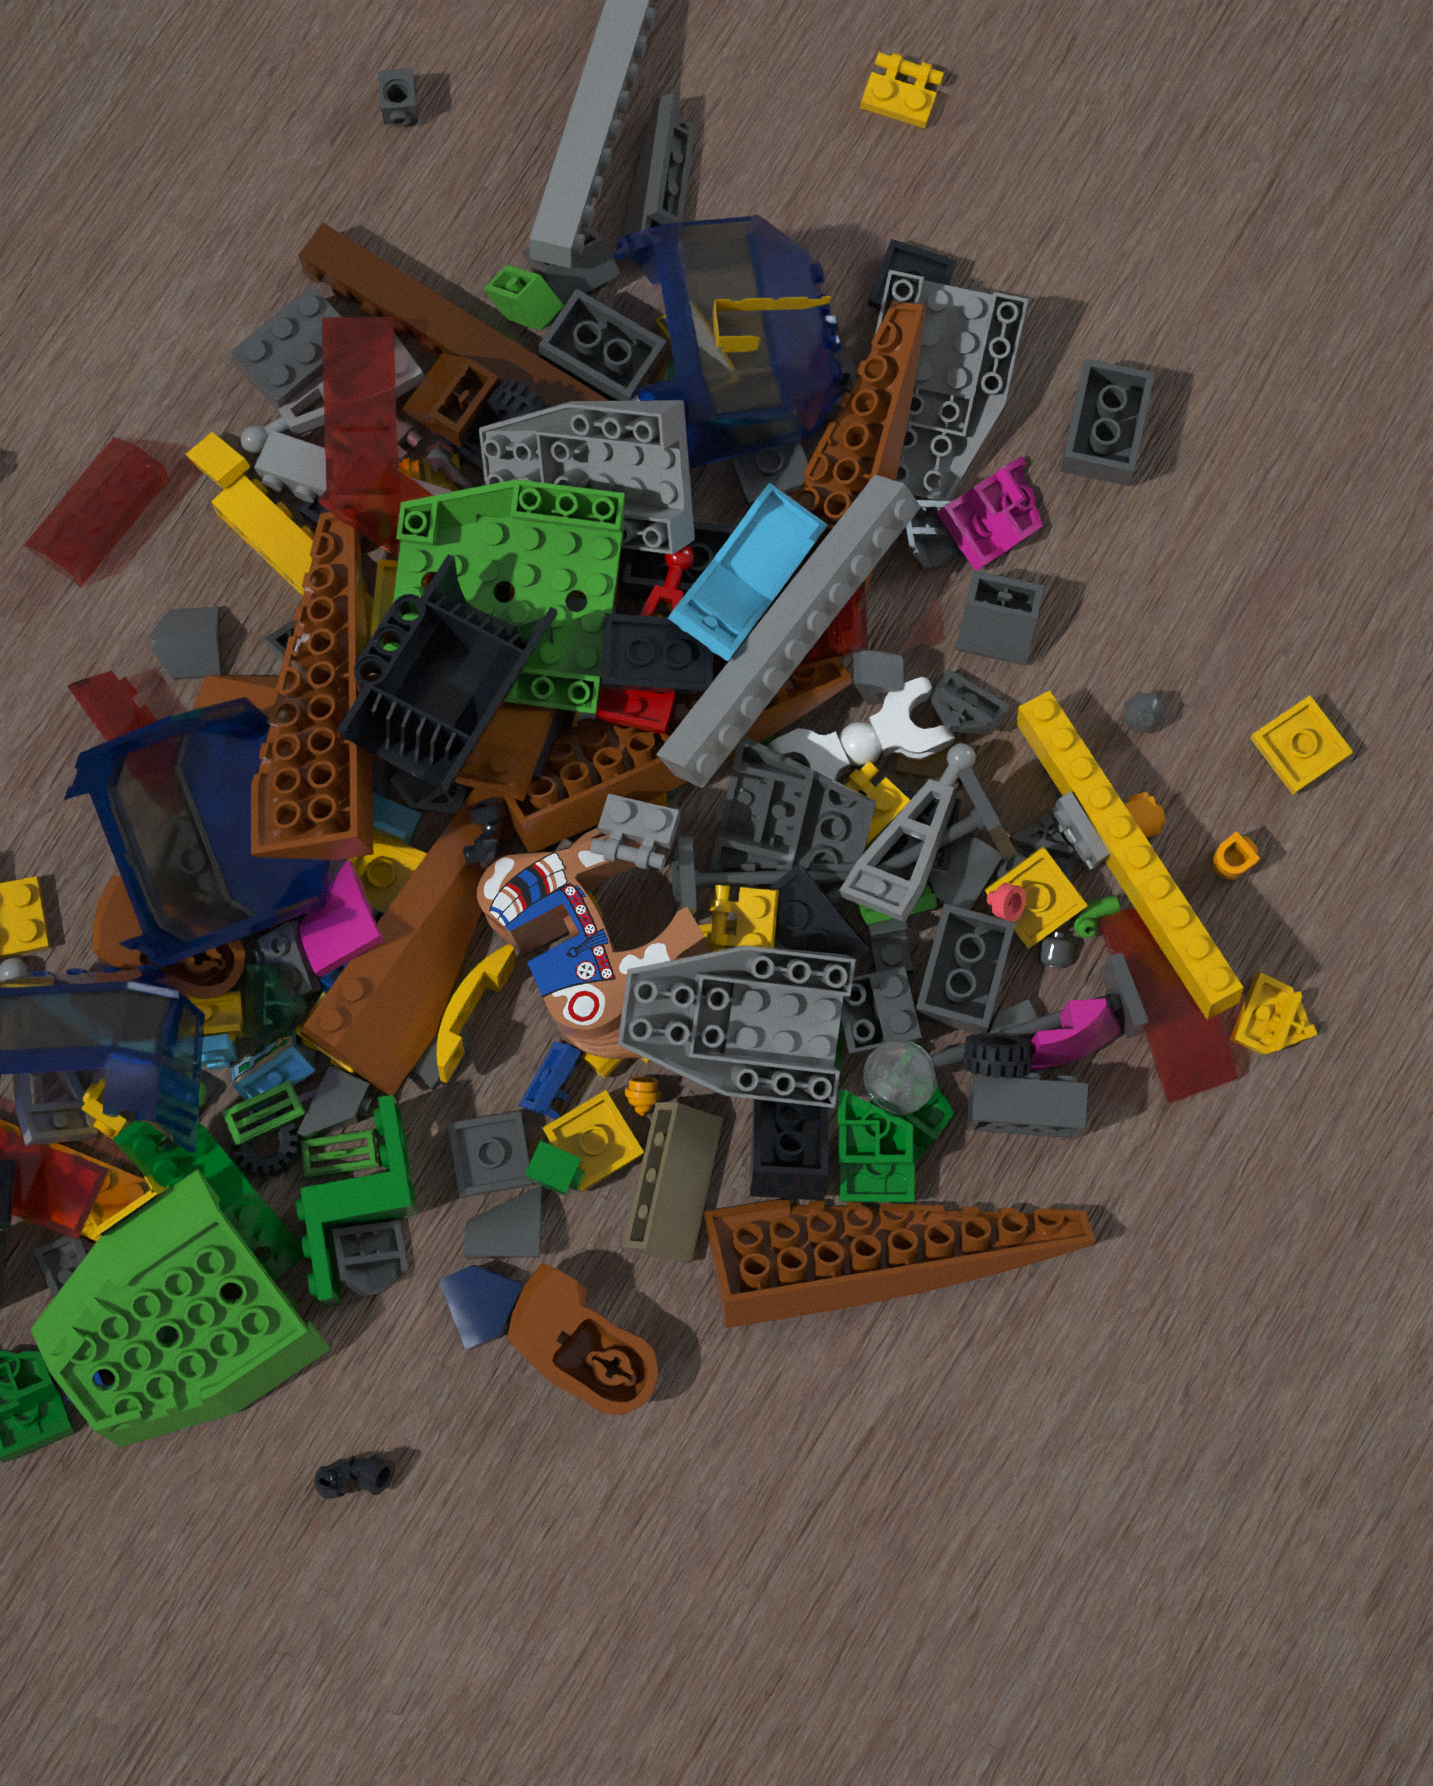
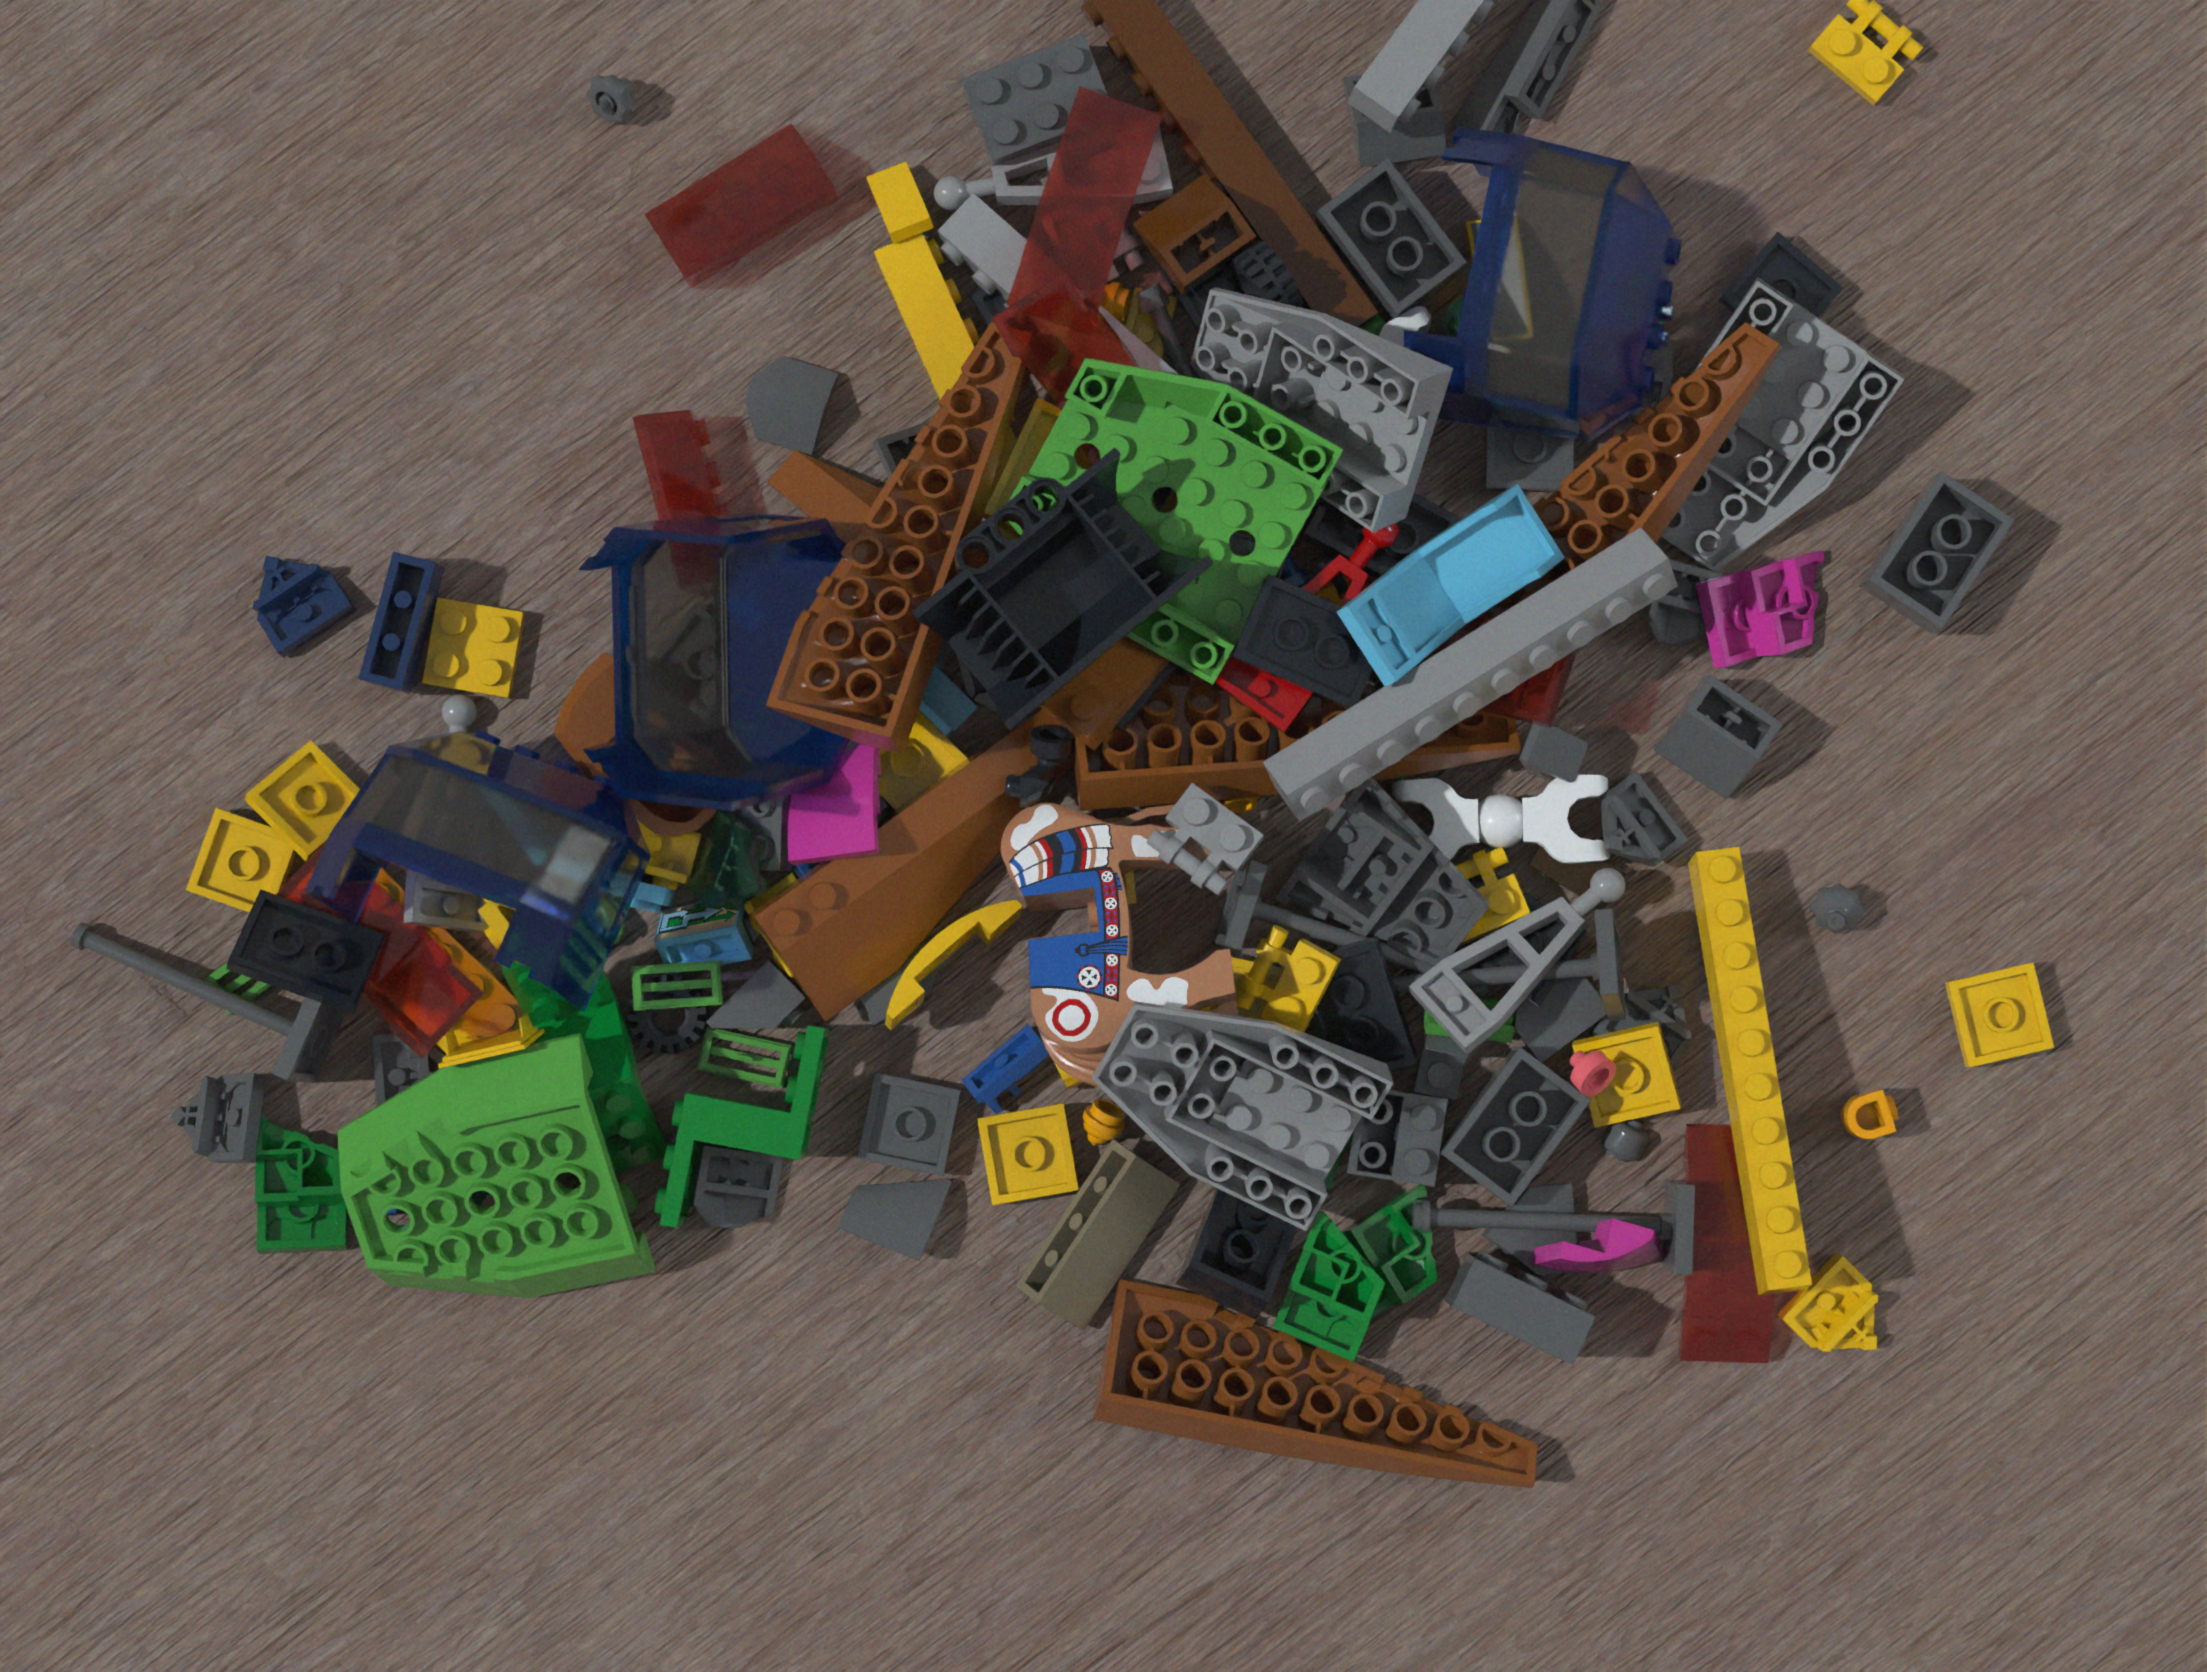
camera: 20 degrees right, 10 degrees up
black arm [314,1454,395,1499] -> none
dark blue slope [439,1265,525,1350] -> none
bright green brick [483,265,564,331] -> none
dark orange piece [507,1263,658,1415] -> none
green brick [525,1140,586,1197] -> none
yellow piece [713,296,831,353] -> none
clear tile [863,1040,937,1115] -> none
black tyre [963,1033,1032,1078] -> none
light grey plate [1050,792,1110,872] -> none
bright green arm [1074,895,1120,938] -> none
light orange plate [1124,792,1166,838] -> none

